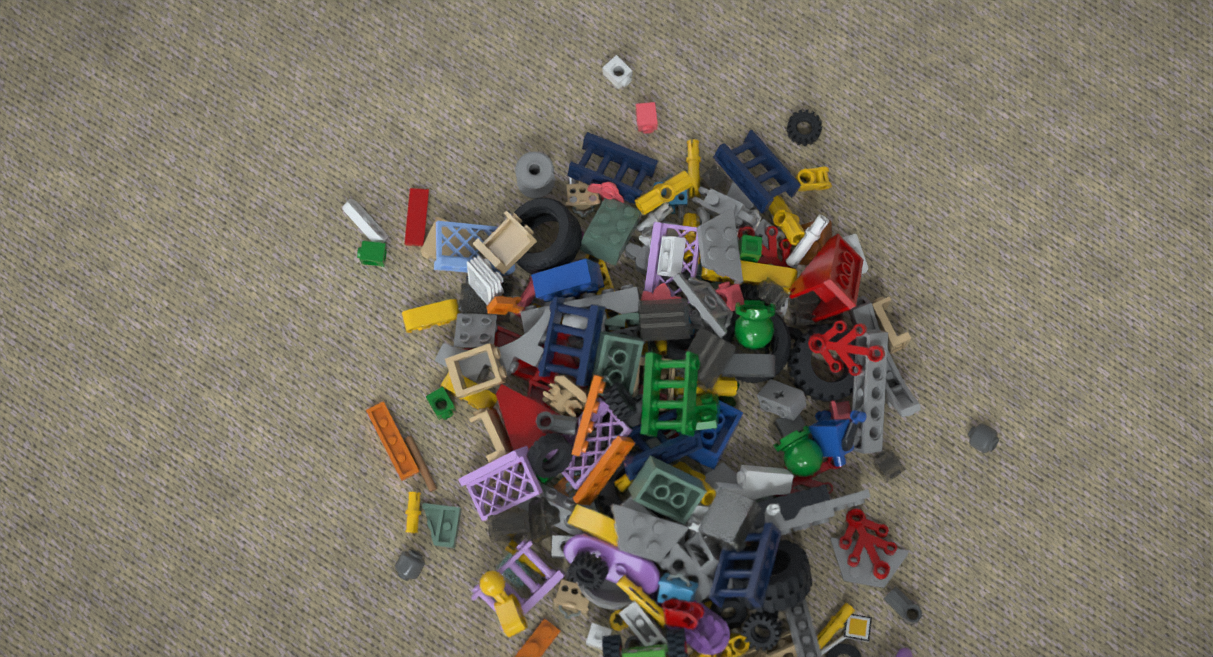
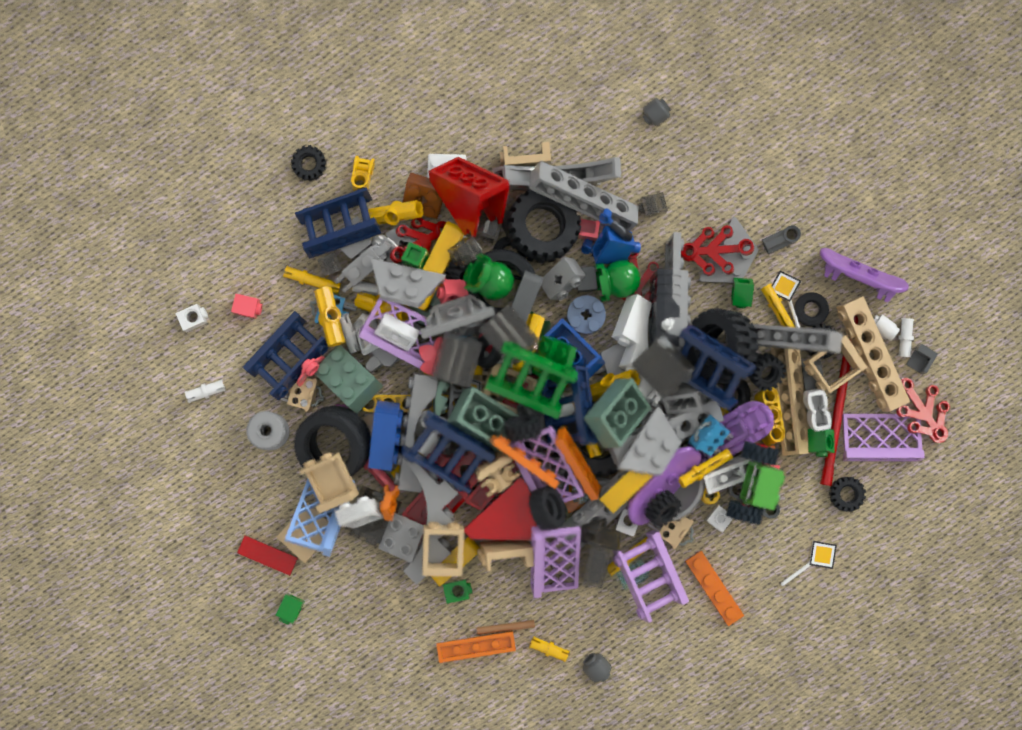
camera: 70 degrees left, 10 degrees up
white beam [343,199,388,243] -> none
yellow beam [402,299,460,333] -> none
sand green wing [422,503,462,549] -> none
yellow beam [479,570,528,638] -> none
dark grey piece [536,412,578,436] -> none
red piece [662,599,705,629] -> none
white pin [786,214,829,268] -> none
red plant [808,320,885,376] -> none
none -> white pin [185,379,226,403]
none -> sand blue brick [567,295,606,336]
none -> green brick [731,278,754,309]

